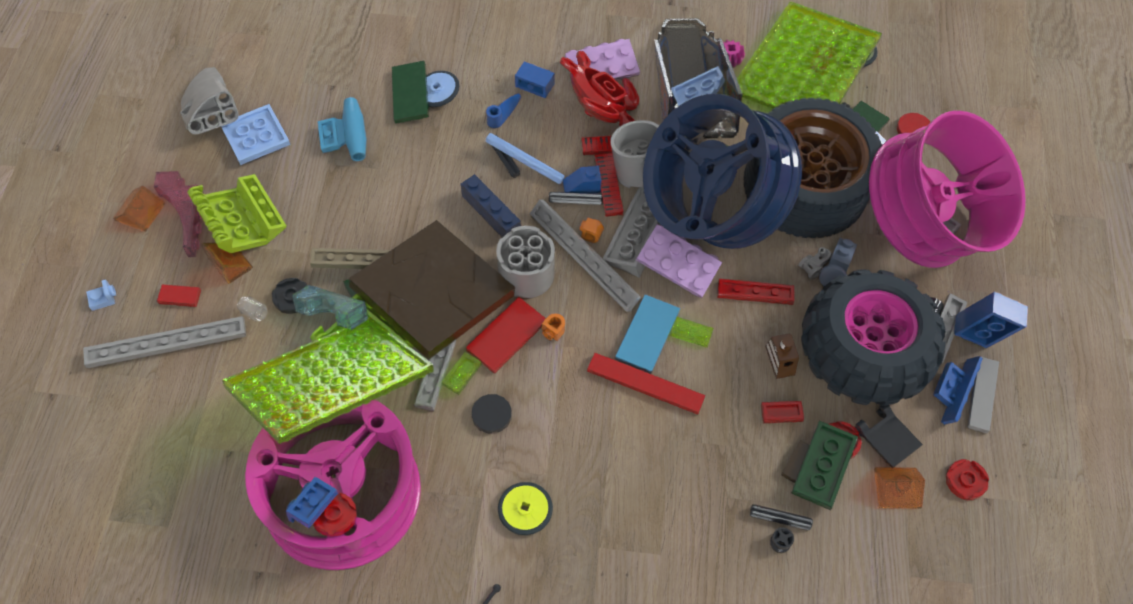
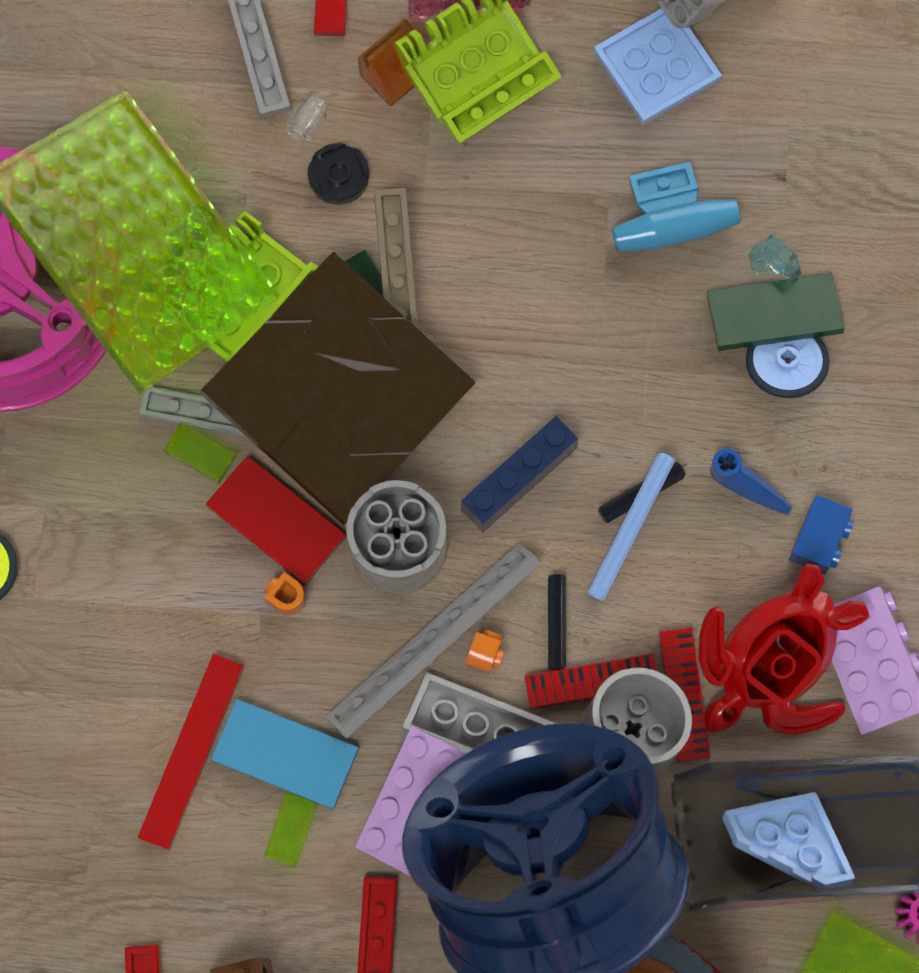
camera: 90 degrees right, 15 degrees up
clear light blue arch [292,285,368,330] -> none
black tile [472,394,512,433] -> none
blue slope [563,165,601,194] -> none
none -> clear light blue bracket [748,235,801,281]

